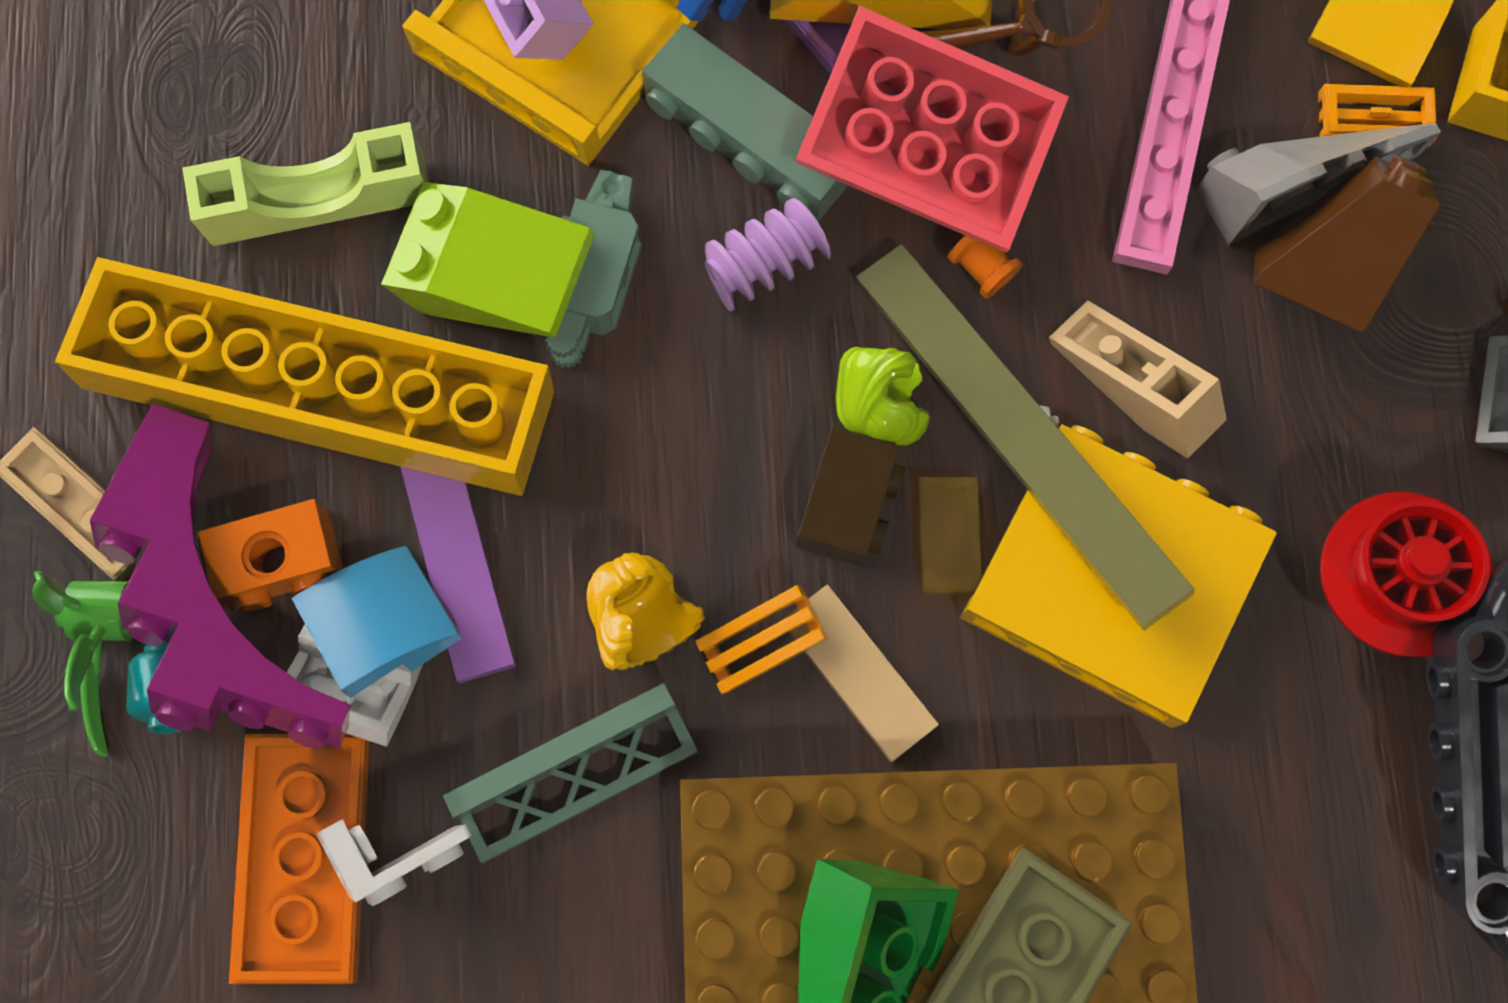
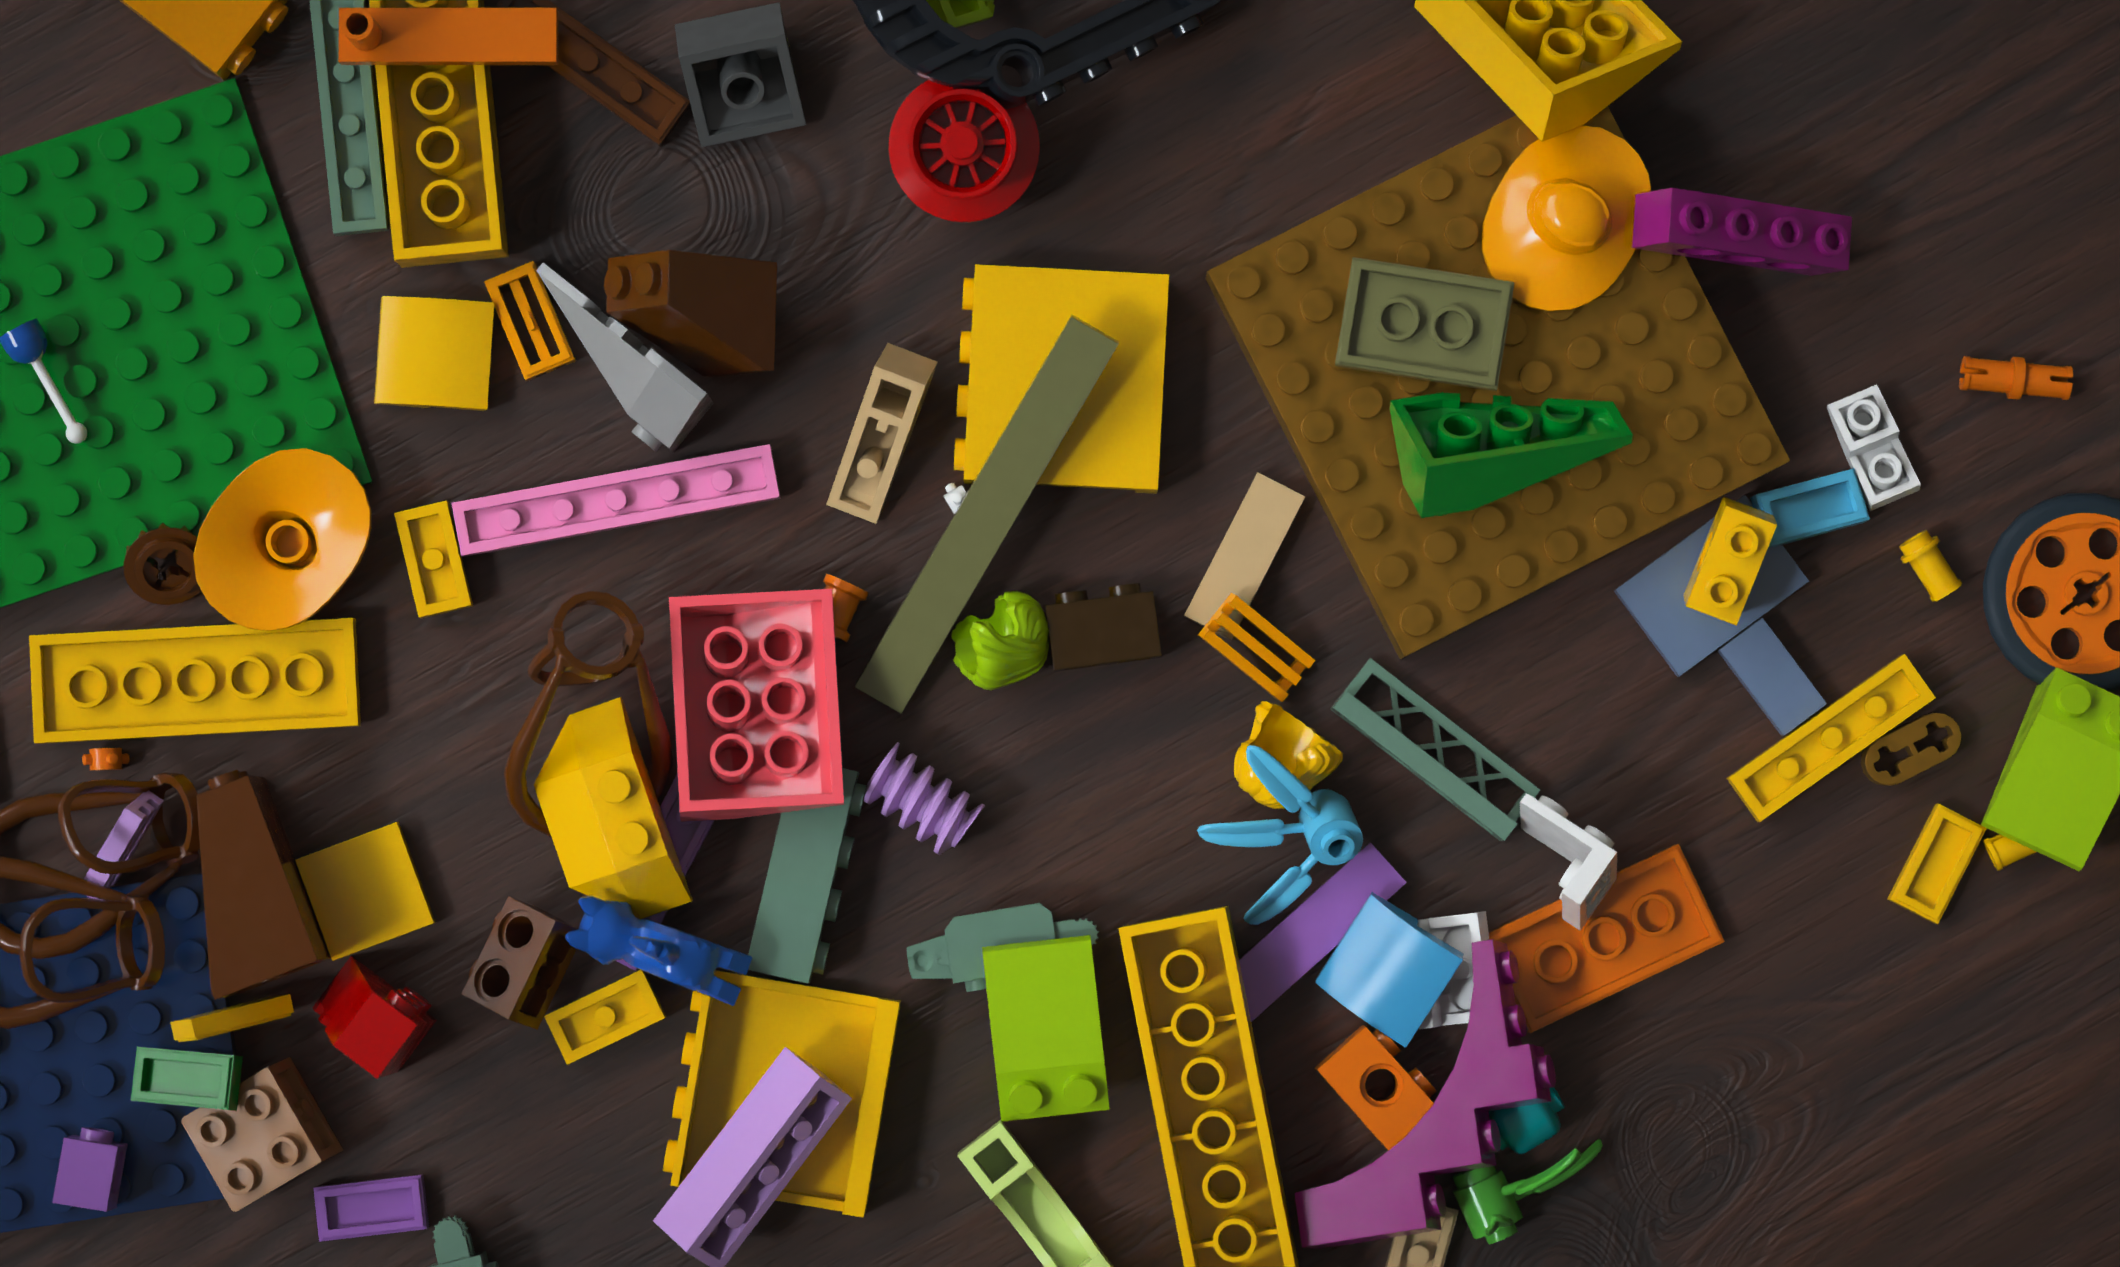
camera: 120 degrees left, 10 degrees up
clear yellow tile [917,477,982,595] -> none
none -> medium azure plant [1197,745,1363,925]

